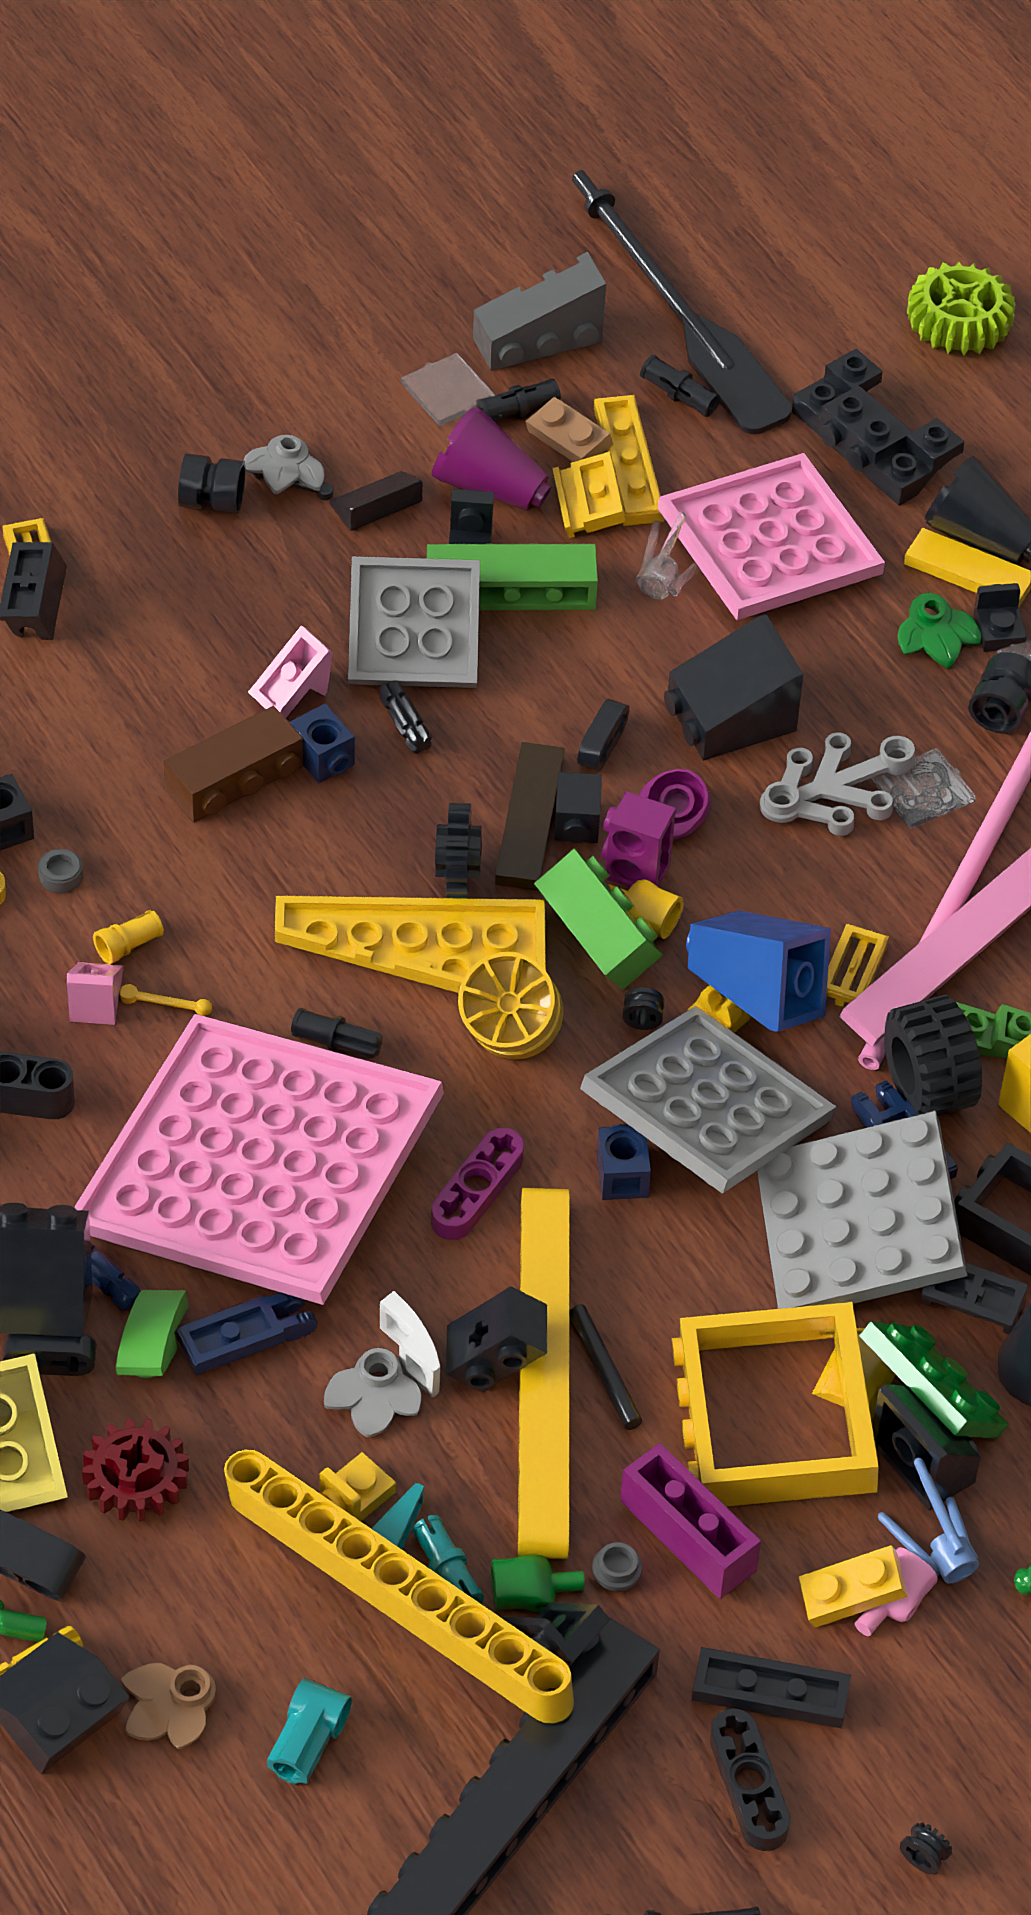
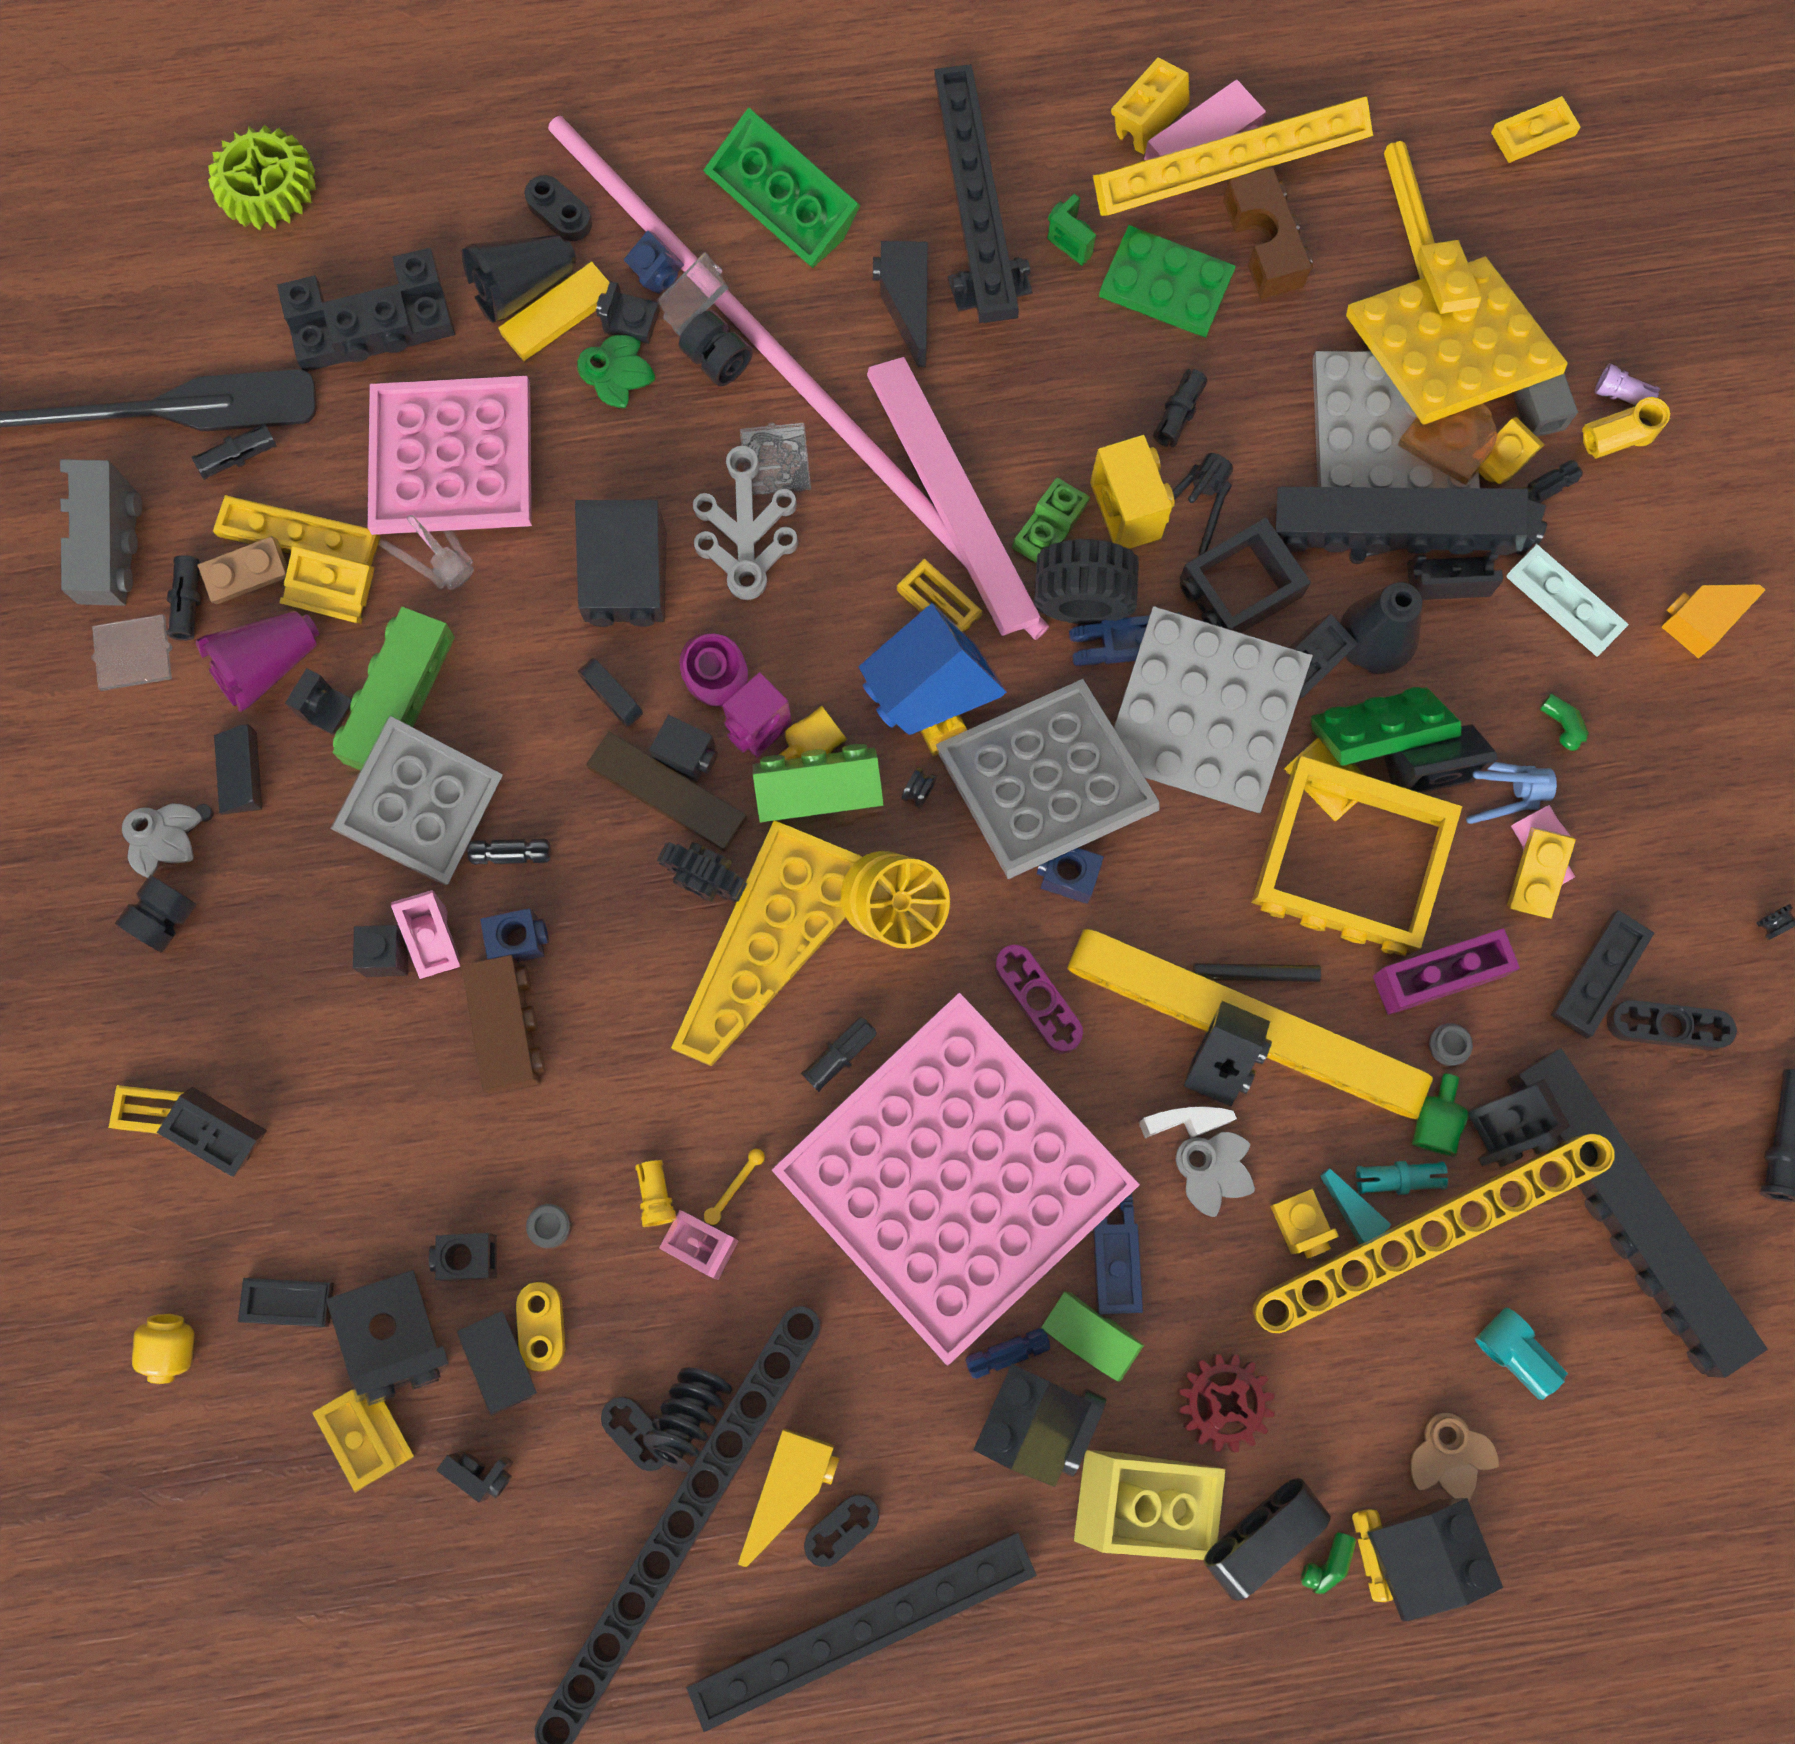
camera: 65 degrees left, 25 degrees up
none -> black brick [353,925,408,977]

